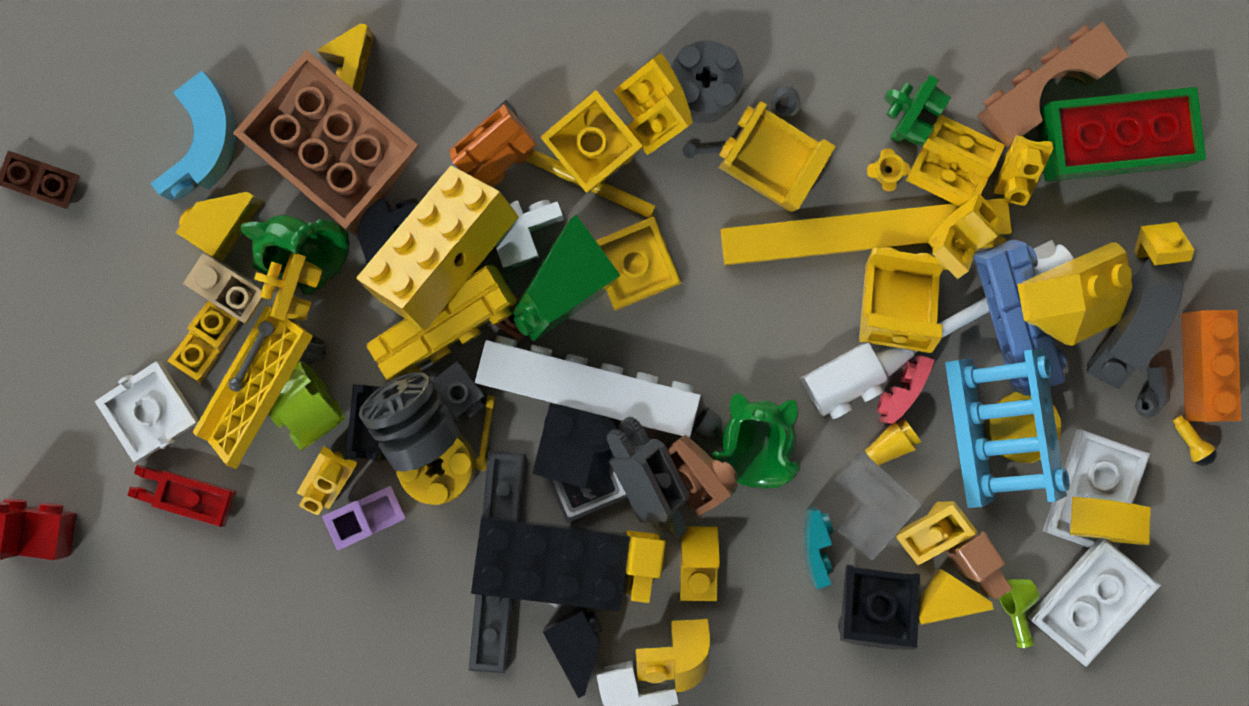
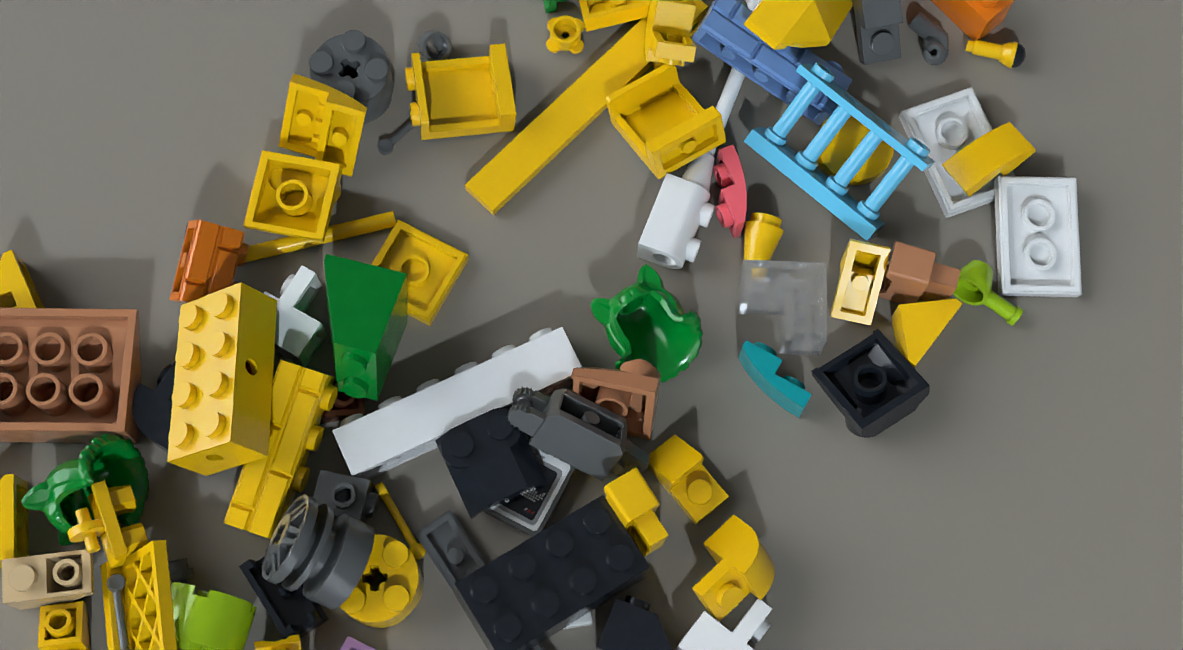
camera: 35 degrees left, 15 degrees down
dark grey hinge [692,407,722,440] -> none

